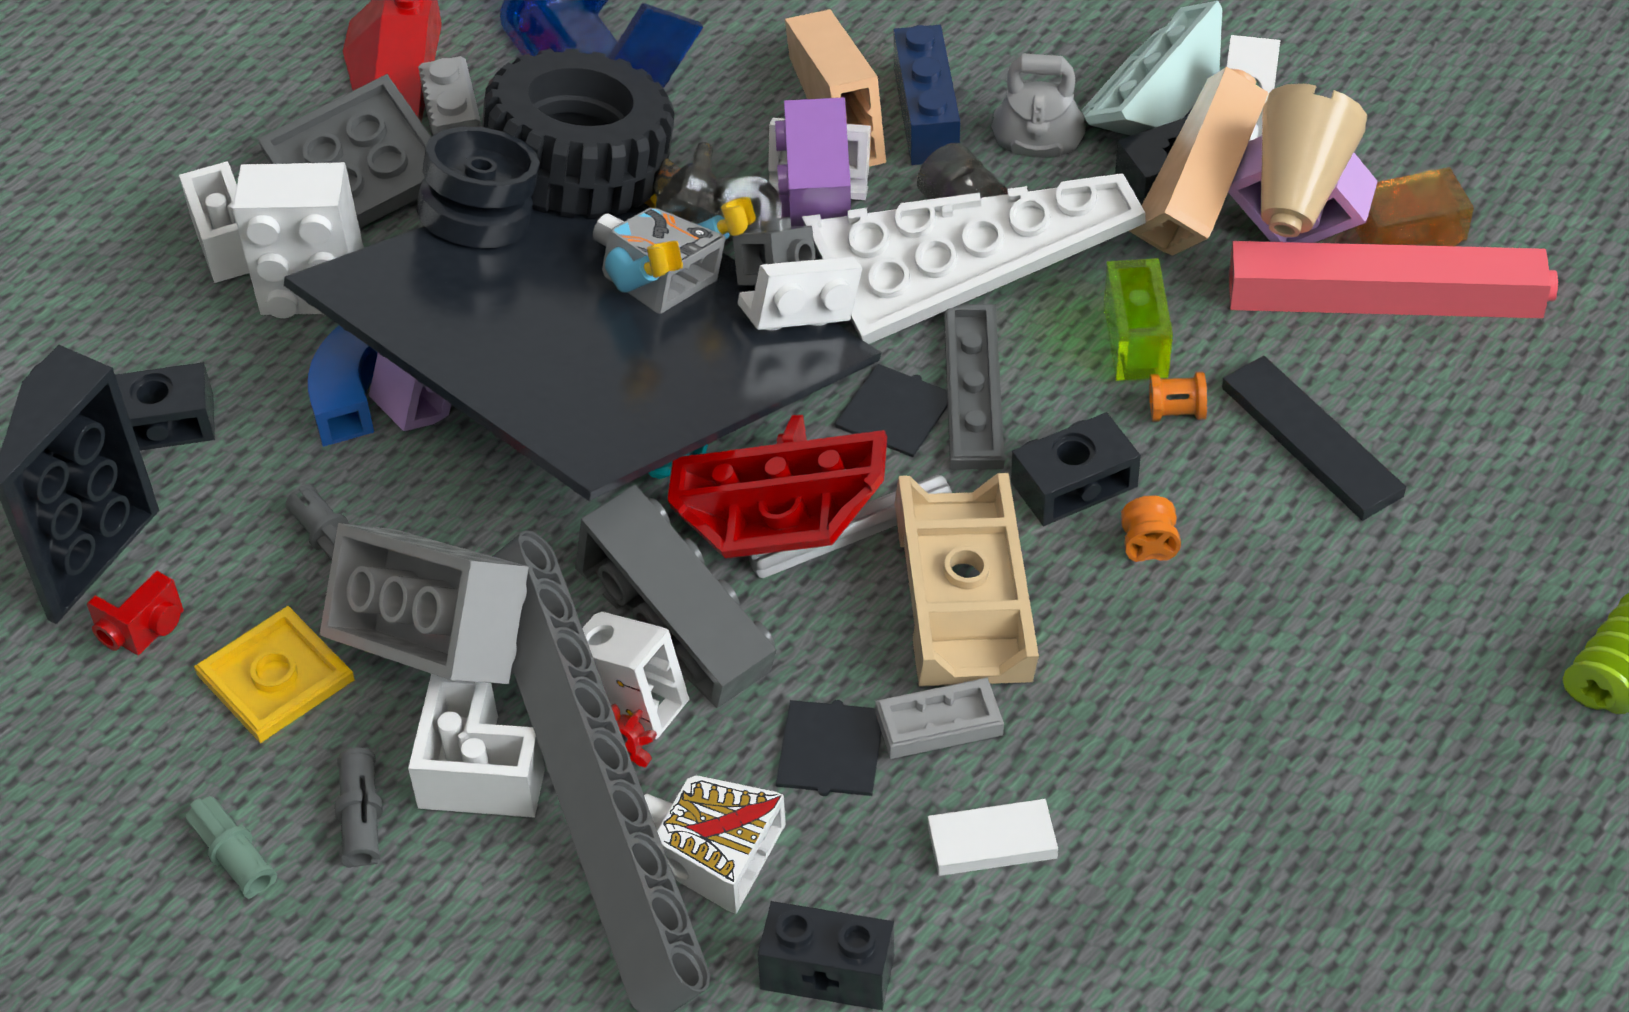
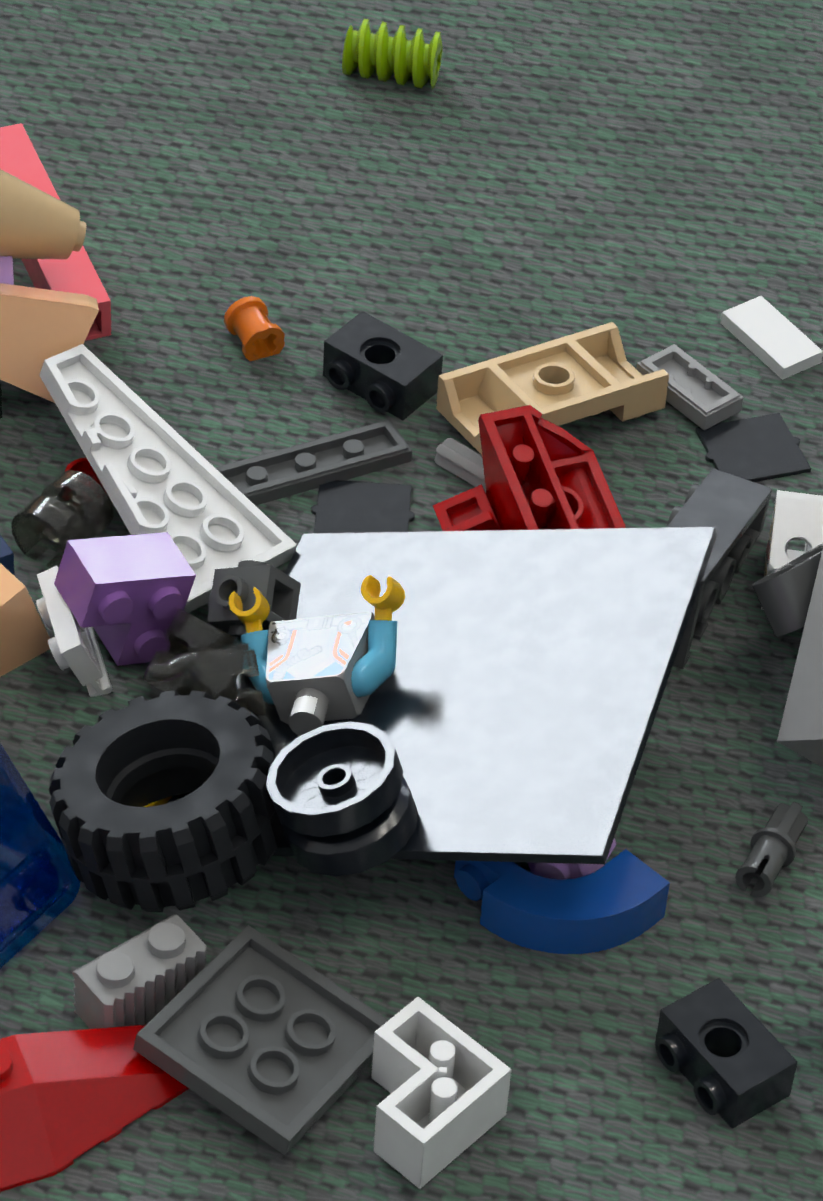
camera: 120 degrees left, 5 degrees down
white brick [233,162,363,318] -> none
white bracket [738,257,862,330] -> none
clear neon green brick [1103,258,1173,381] -> none
orange wheel [1121,496,1181,562] -> none
black tile [1222,356,1406,521] -> none

